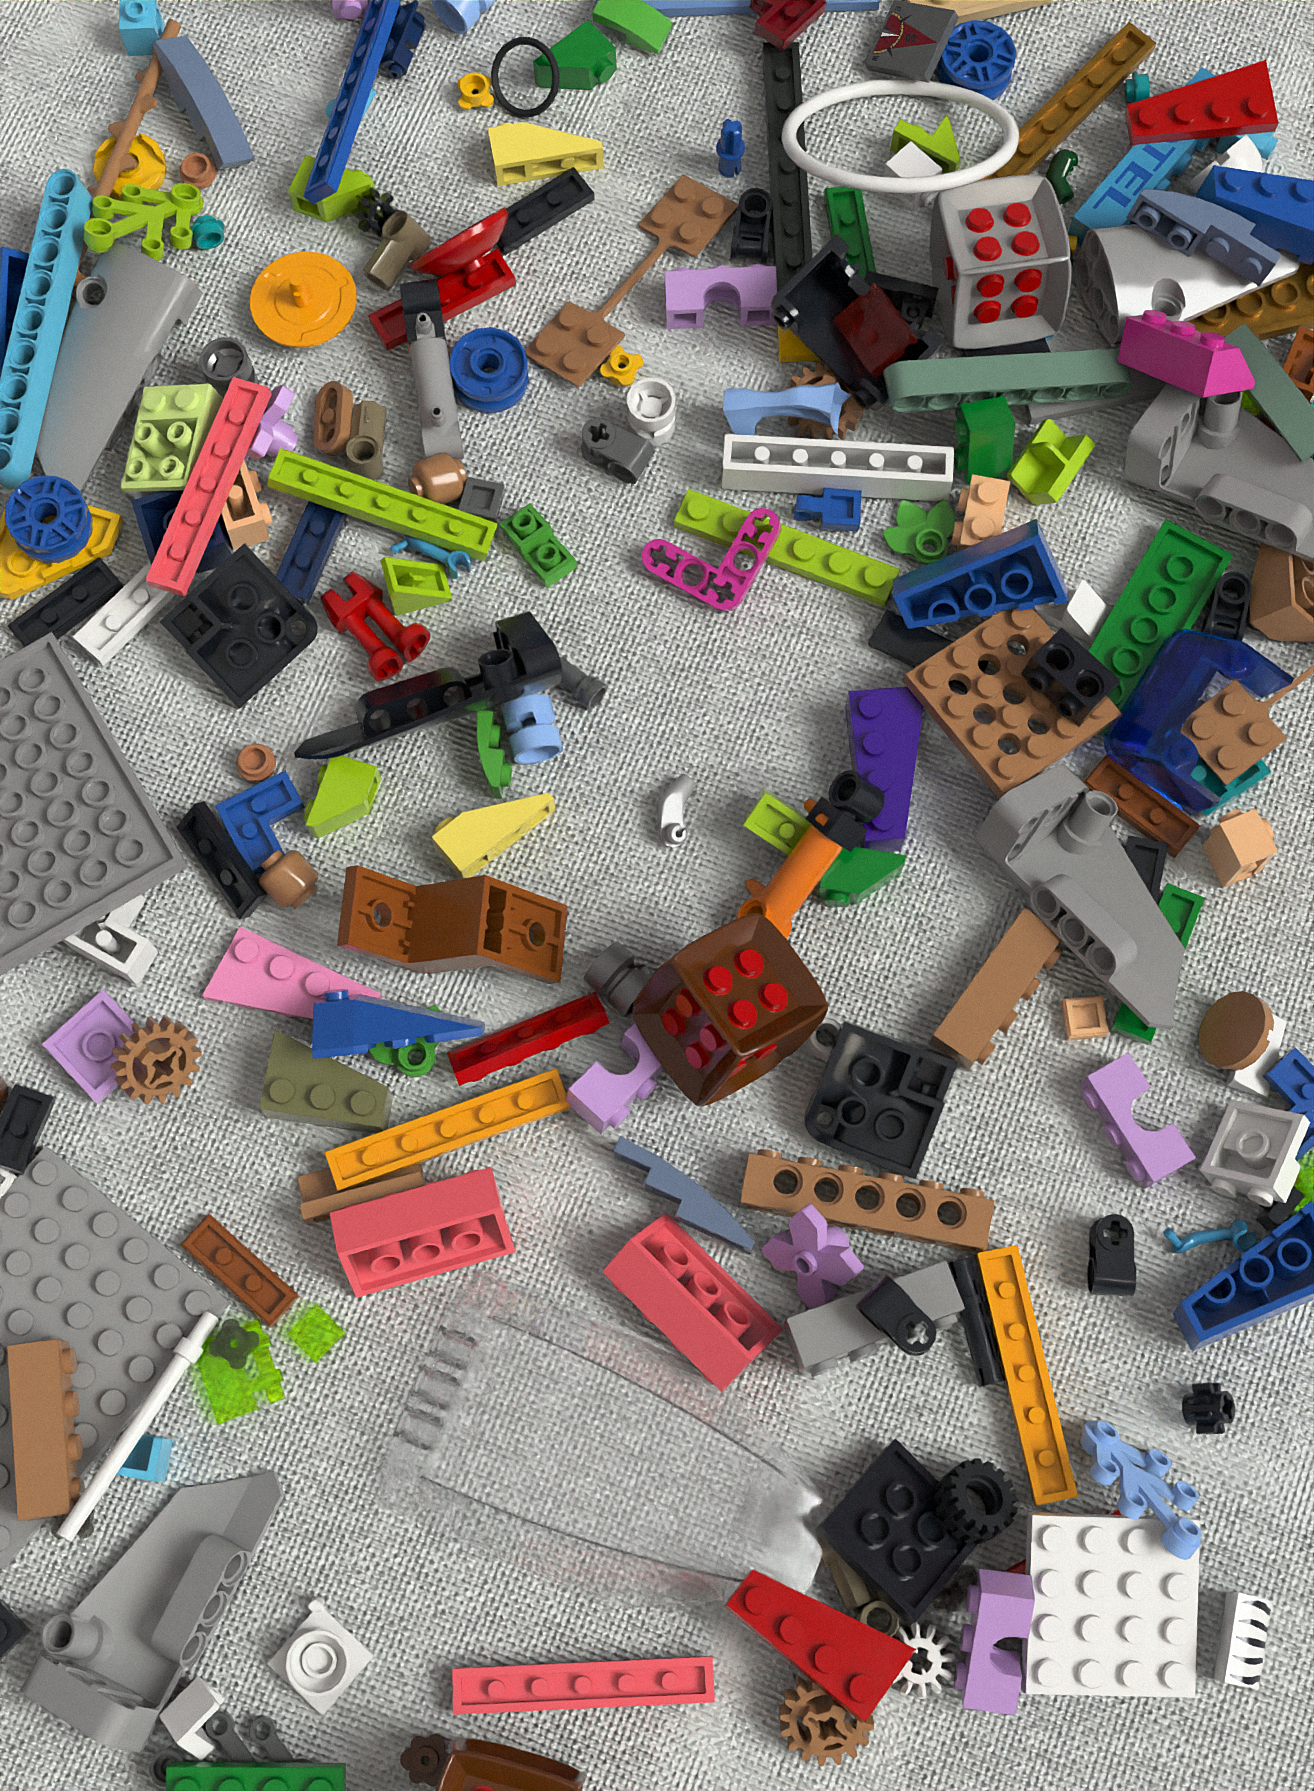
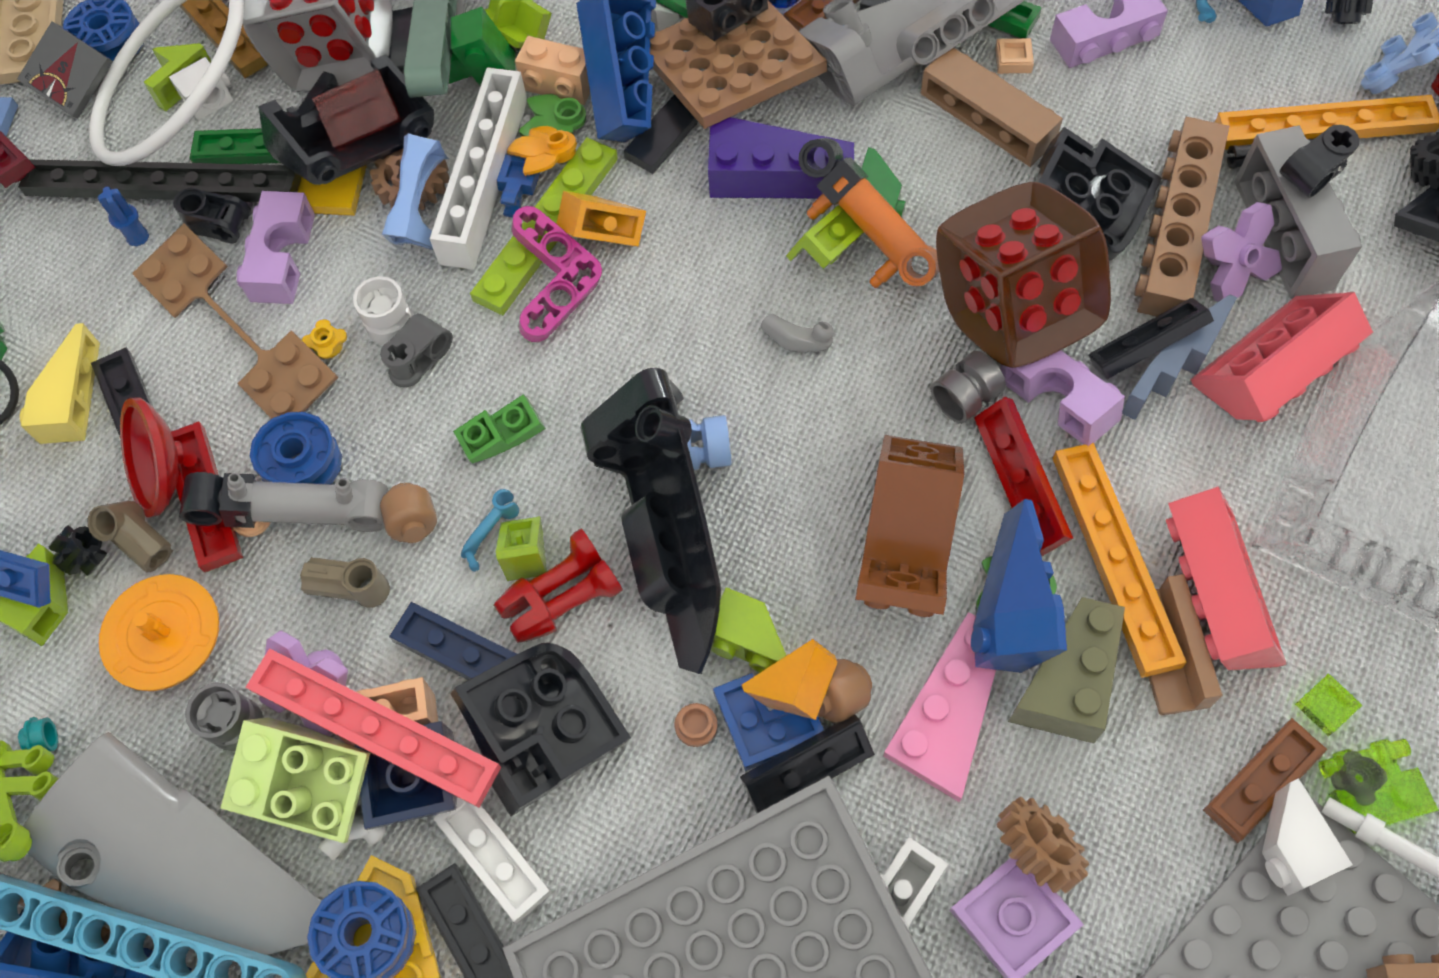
camera: 80 degrees left, 10 degrees down
lime plate [267,448,498,562] -> none
medium nougat plate [313,381,353,456] -> none
light yellow slope [432,793,556,879] -> none
dark grey plate [459,477,505,523] -> none
bright green slope [477,710,512,799] -> none
black piece [1087,1214,1136,1296] -> none
none -> light orange plate [507,126,577,176]
none -> light orange slope [557,191,646,247]
none -> light orange slope [742,639,838,720]
none -> black tile [1088,298,1214,379]
none -> white slope [1262,778,1353,896]

